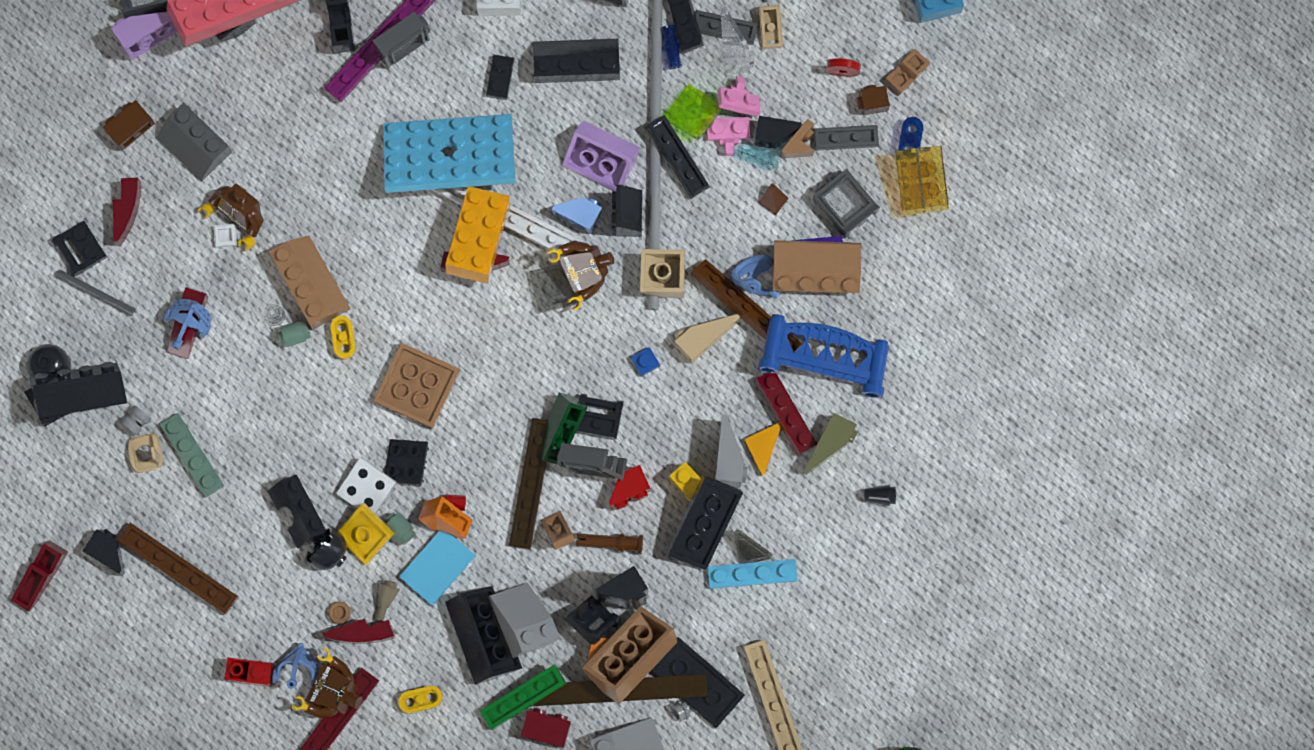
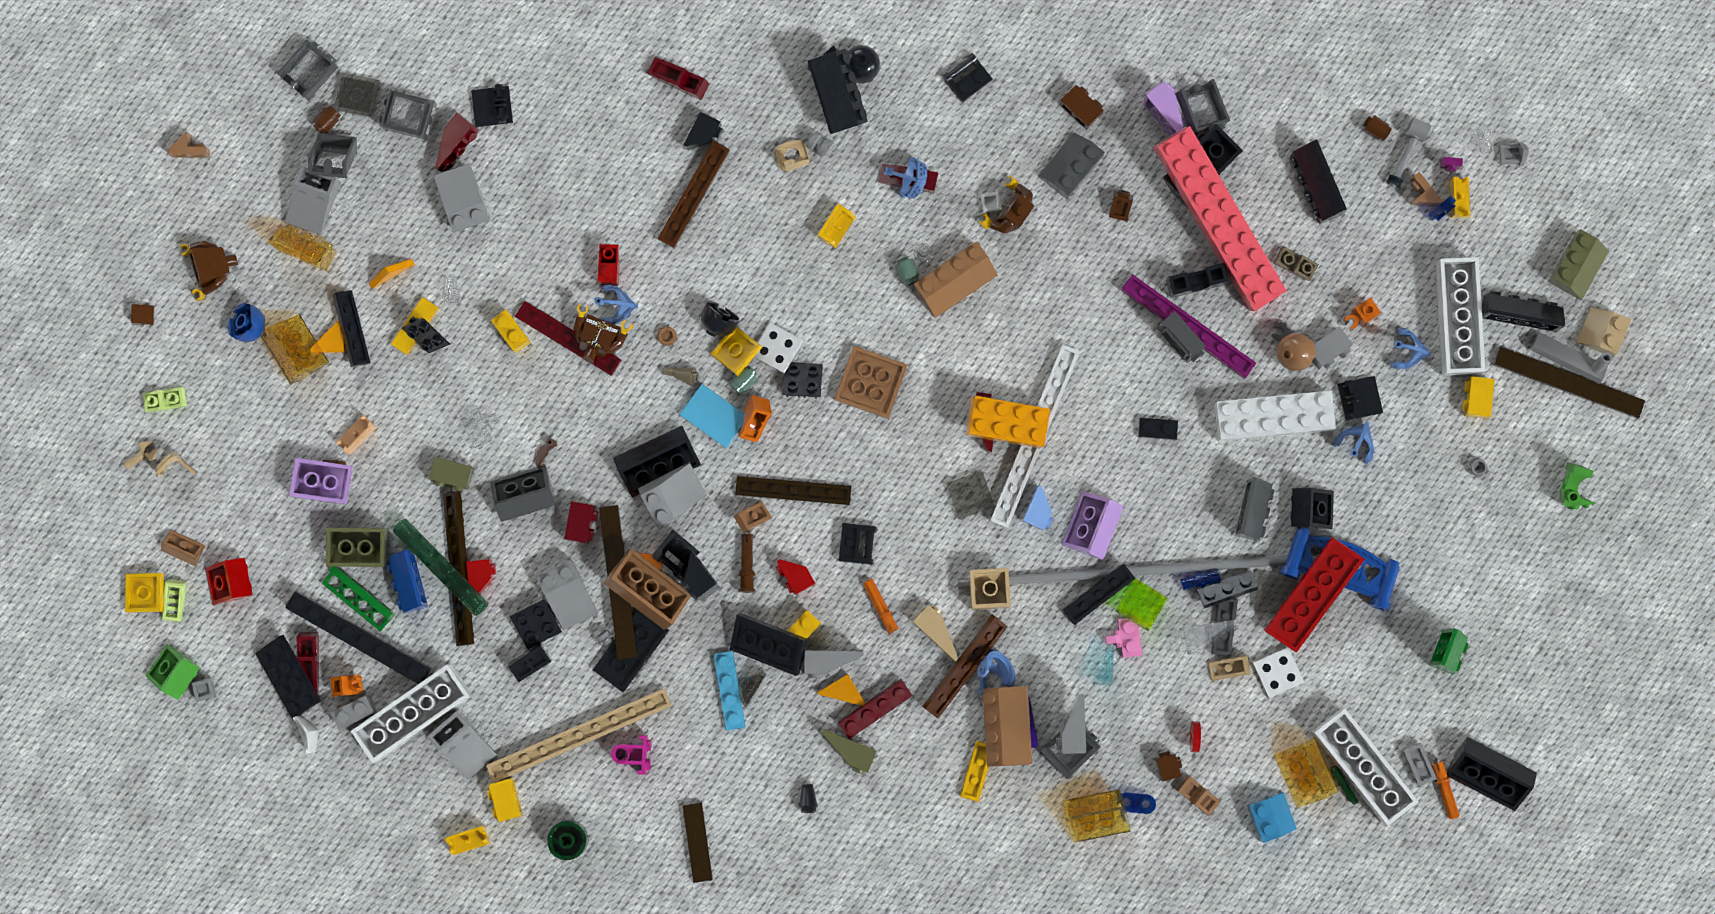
camera: 90 degrees right, 5 degrees up
dark grey bar [56,270,136,316] -> none
dark red slope [112,177,141,246] -> none
sand green plate [159,413,224,498] -> none
black arch [267,475,327,549] -> none
dark red slope [323,619,396,644] -> none
yellow plate [331,316,356,360] -> none
medium azure plate [383,114,516,193] -> none
yellow plate [398,686,443,714] -> none
red hinge [445,494,466,511] -> none
green plate [480,665,567,730] -> none
black slope [533,38,620,83] -> none
dark green slope [541,392,587,465] -> none
reddish brown torso [546,240,615,310] -> none
dark grey window [557,443,628,481] -> none
black slope [612,185,642,237] -> none
blue plate [631,347,660,377] -> none
bright pink hinge [717,76,761,117] -> none
black slope [754,116,801,151] -> none
blue piece [758,314,889,398] -> none
reddish brown slope [759,183,789,215] -> none
medium nougat slope [780,119,814,159] -> none
dark grey tile [813,125,879,151] -> none
none -> dark pink pin [611,735,652,775]
none -> dark brown tile [683,803,713,883]
none -> yellow hinge [818,203,856,249]
none -> orange axle [863,579,899,634]
none -> yellow tile [960,741,989,802]
none -> light grey slope [1056,694,1086,754]
none -> reddish brown bracket [1109,190,1133,221]

